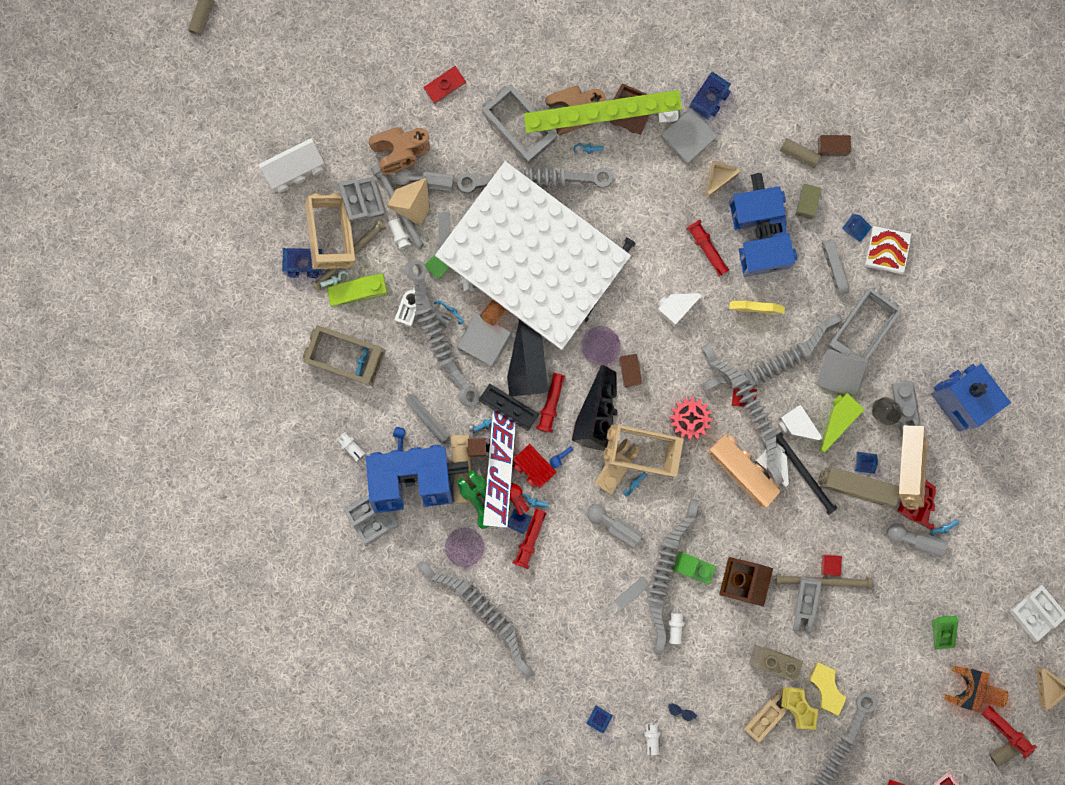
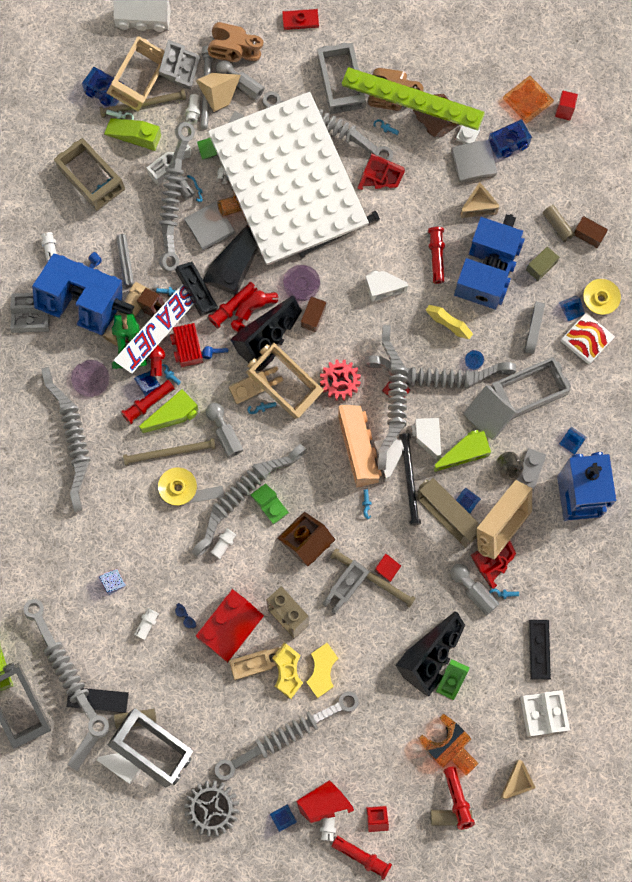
camera: 30 degrees right, 10 degrees down
none -> dark tan bar [123,438,216,466]
none -> lime slope [139,389,199,433]
none -> light yellow dish [158,467,197,506]
none -> red slope [196,589,264,663]
none -> red arm [231,290,278,332]
none -> red slope [357,153,405,190]
none -> dark azure hand [362,489,372,519]
none -> black wedge [395,612,465,697]
none -> clear blue tile [465,350,484,370]
none -> clear orange plate [503,76,554,124]
none -> black tile [529,620,551,680]
none -> red piece [555,90,578,121]
none -> clear blue slope [559,427,587,455]
none -> light yellow dish [583,279,621,315]

